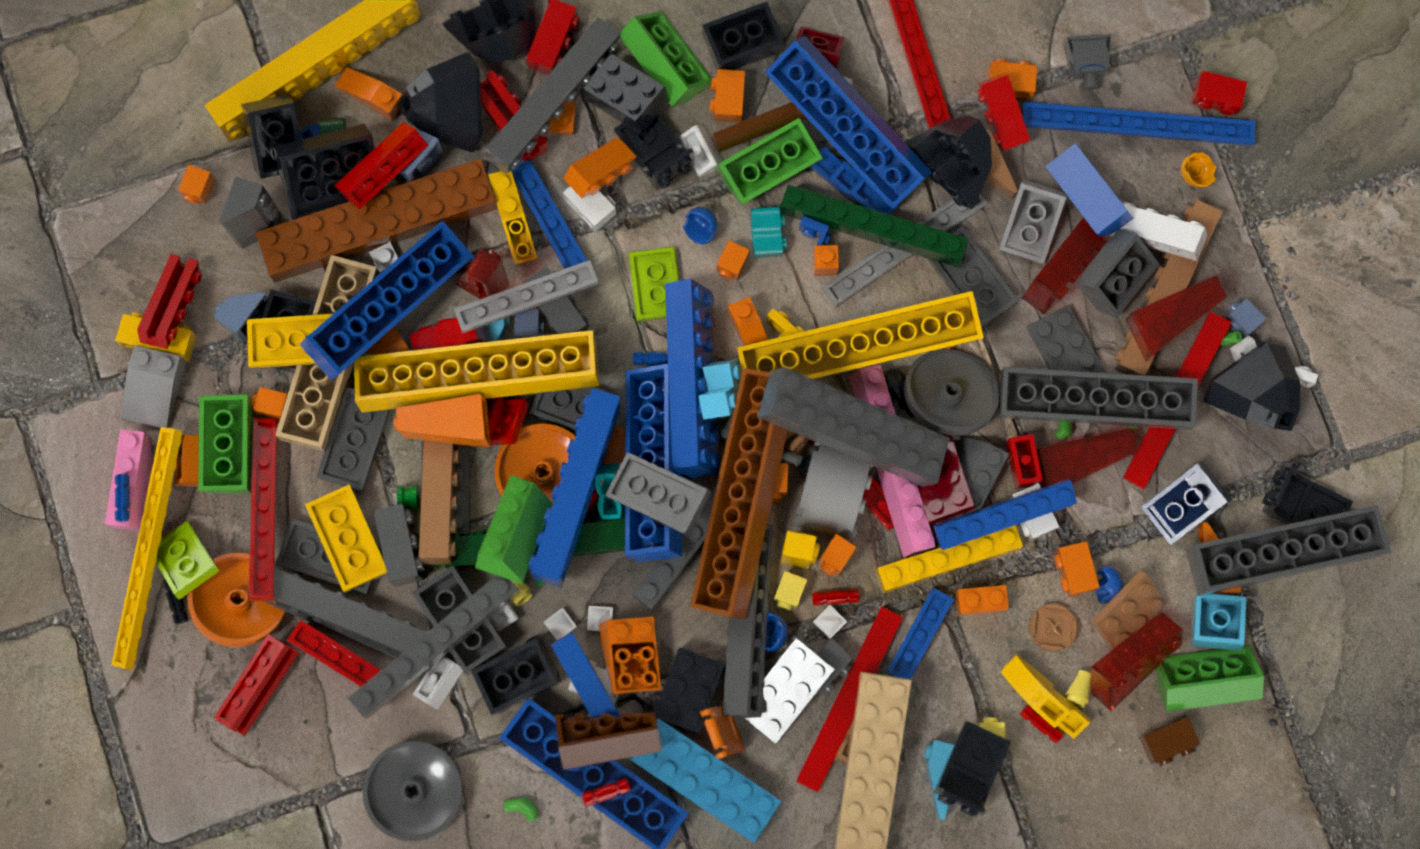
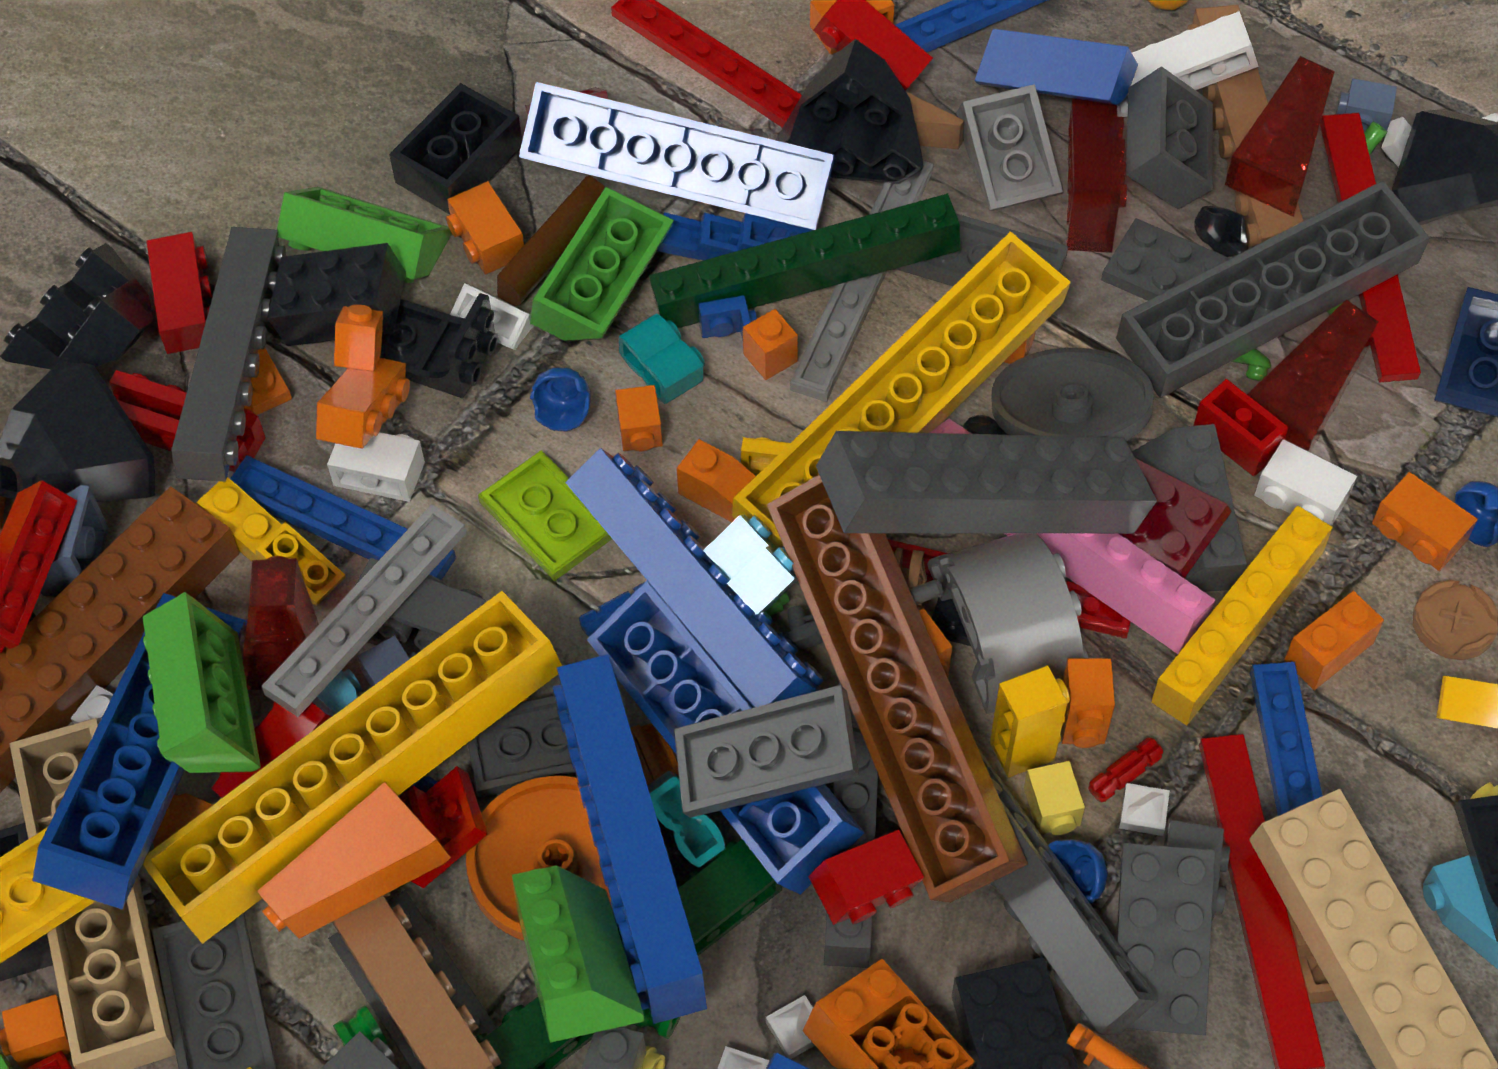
camera: 30 degrees left, 20 degrees down
blue plate [934,479,1077,550] -> none
none -> bright green slope [142,592,261,773]
none -> orange brick [334,305,383,371]
none -> red brick [808,829,924,925]
none -> black piece [1194,206,1249,257]

